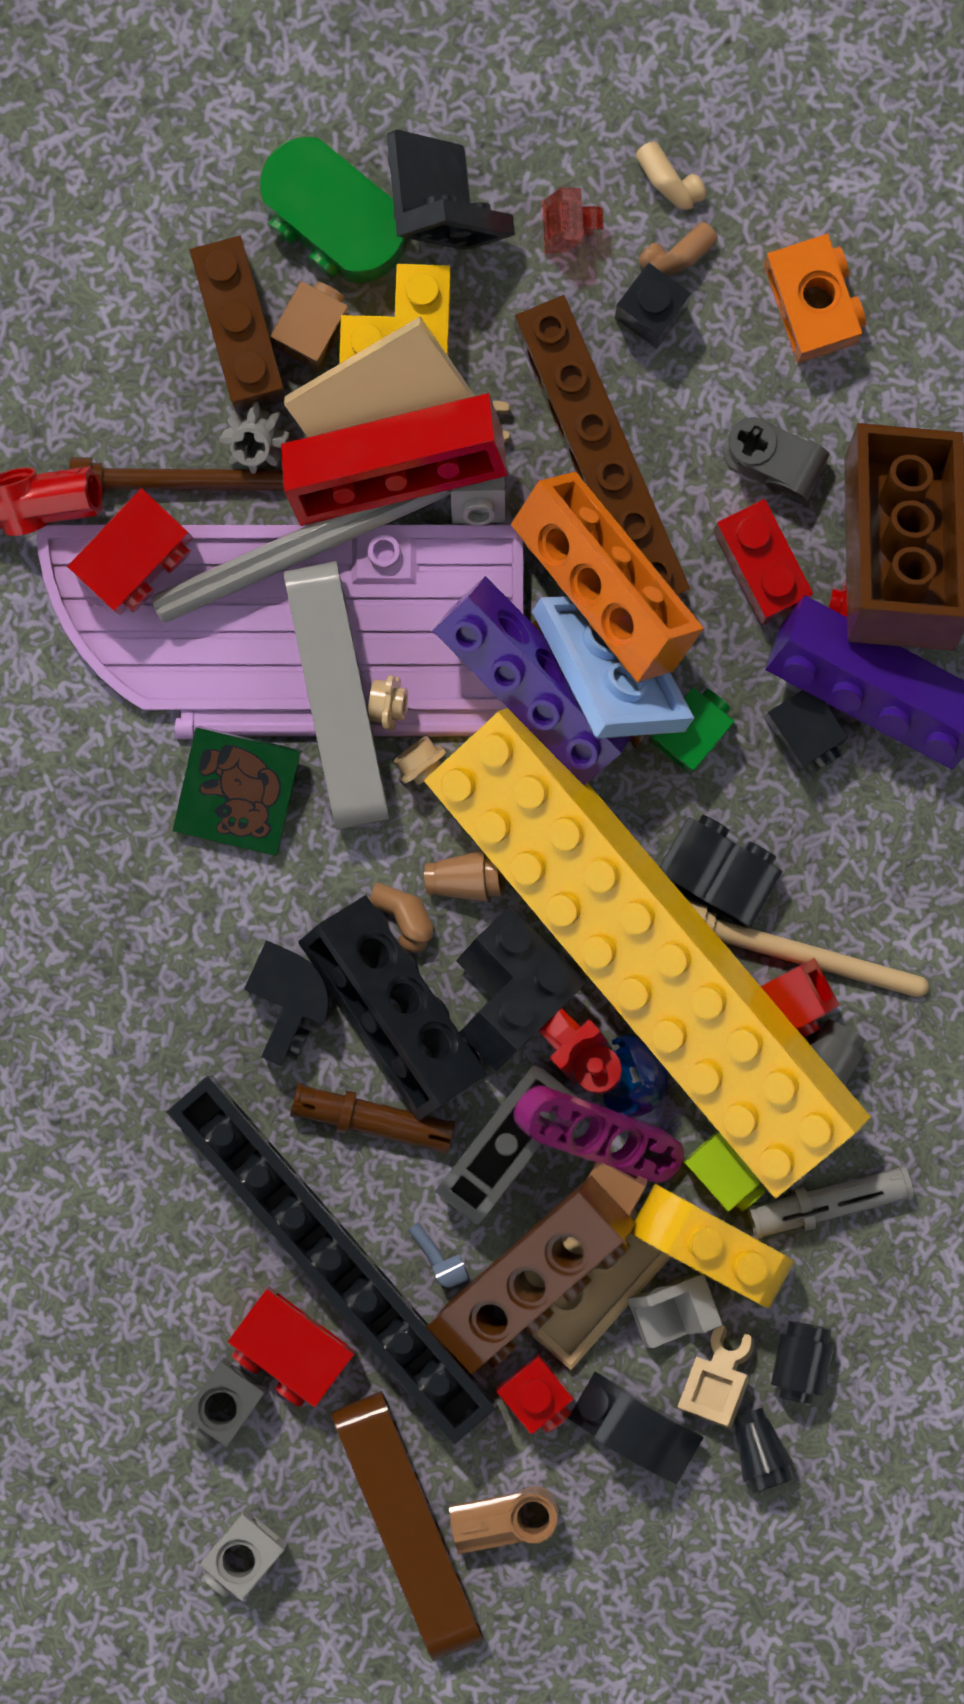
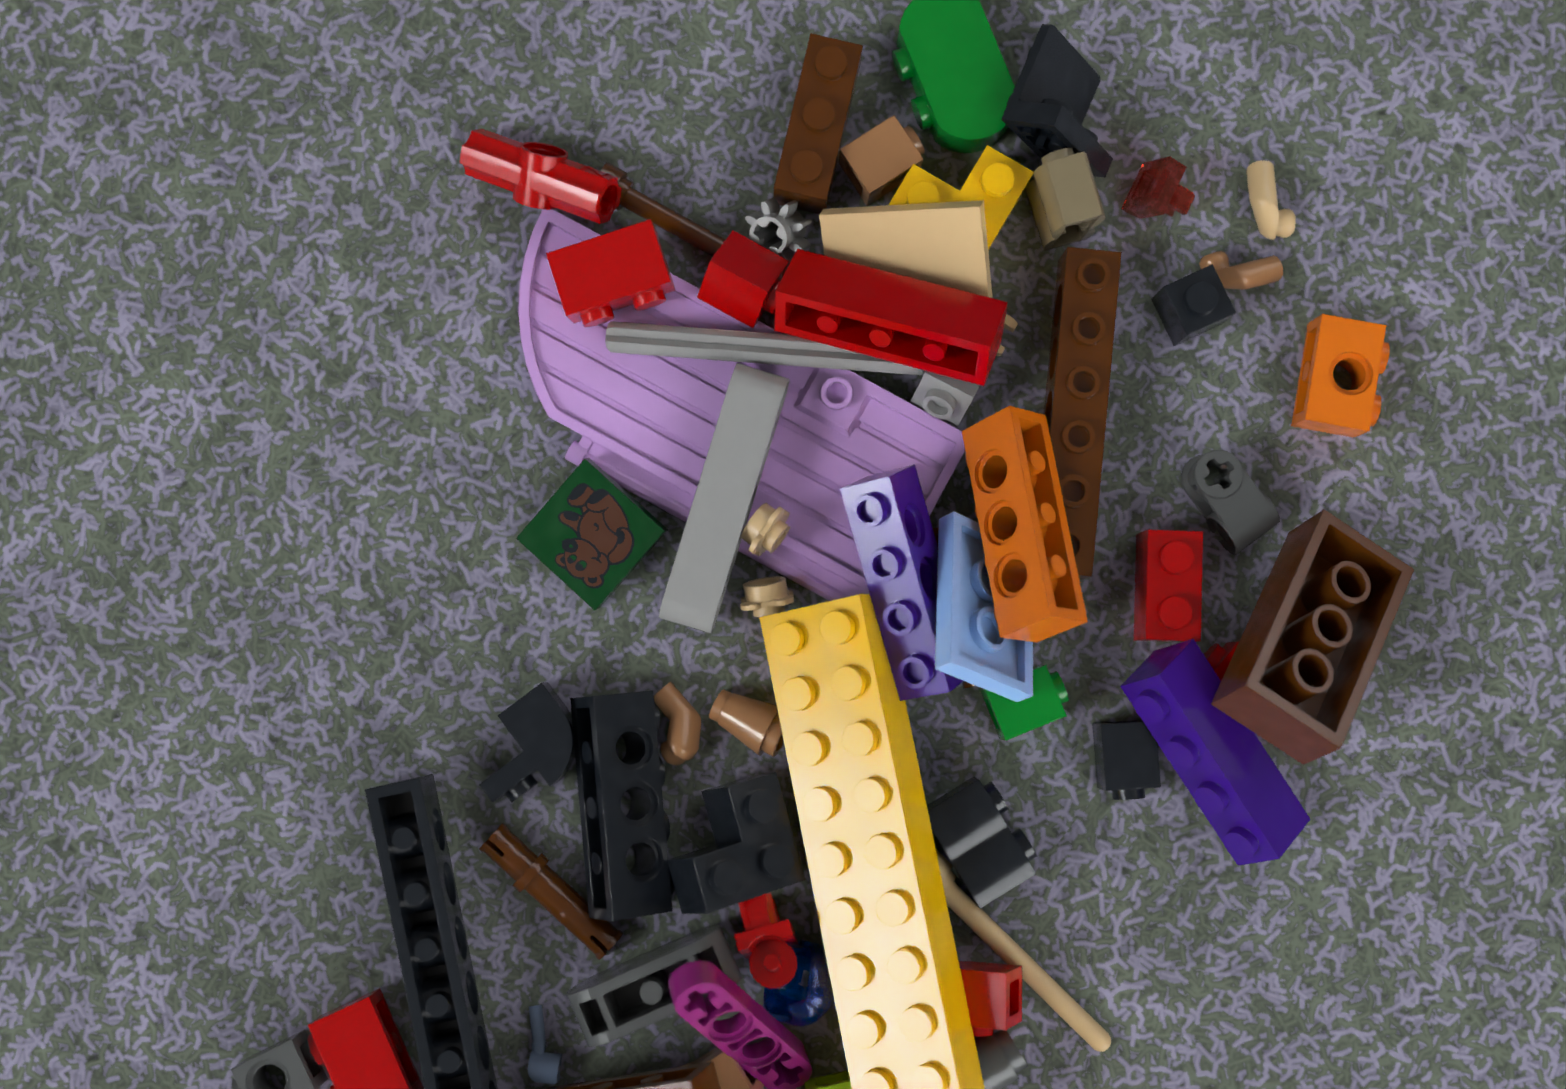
camera: 25 degrees right, 0 degrees up
none -> red brick [697,230,789,328]
none -> dark tan brick [1025,148,1106,251]

